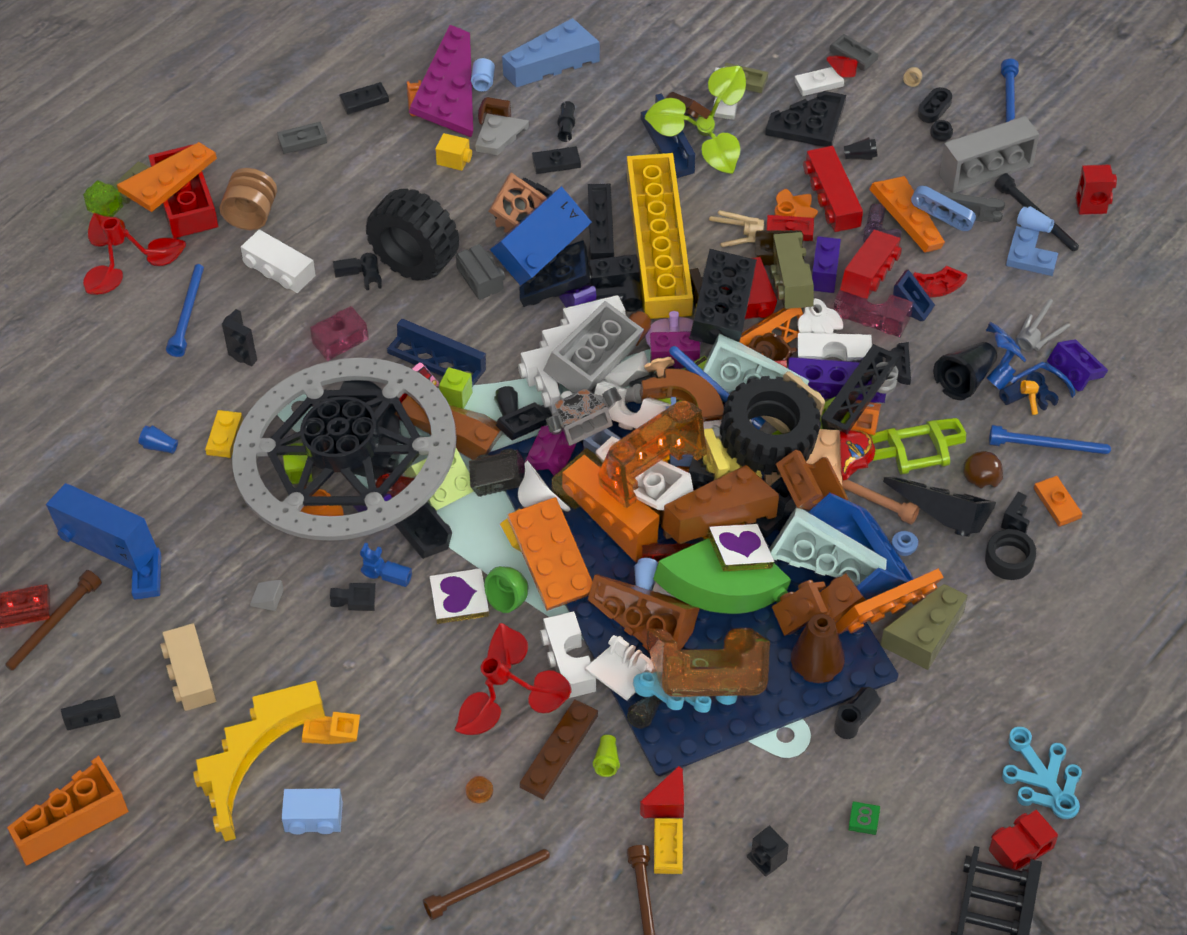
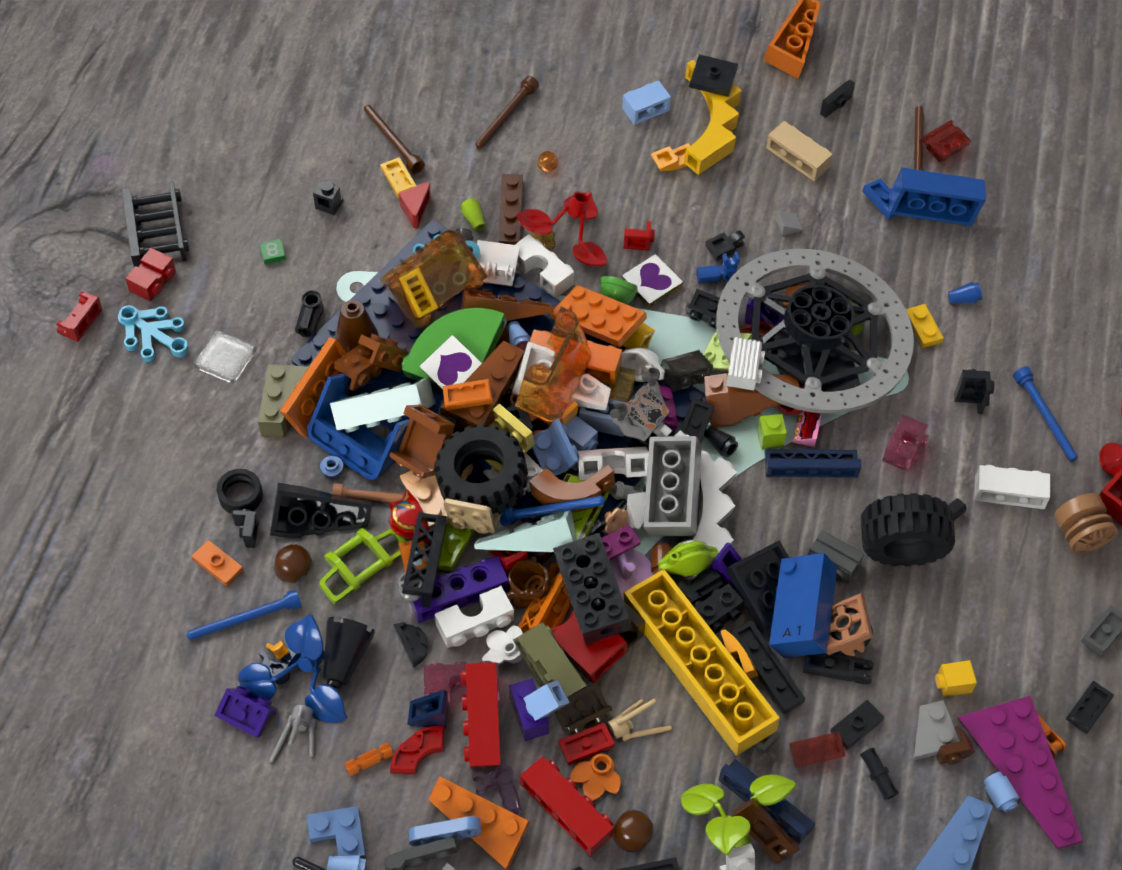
camera: 150 degrees right, 5 degrees up
none -> red hinge [56,292,103,342]
none -> clear tile [194,330,256,384]
none -> orange axle [345,742,394,776]
none -> yellow slope [399,268,438,318]
none -> orange plate [443,379,493,411]
none -> light blue brick [523,680,570,721]
none -> reddish brown hair [613,810,653,852]
none -> red bracket [623,221,655,251]
none -> lime hat [657,540,718,576]
none -> black plate [689,54,738,97]
none -> light orange slope [721,629,759,679]
none -> white brick [726,337,765,391]
none -> clear red plate [789,732,846,768]

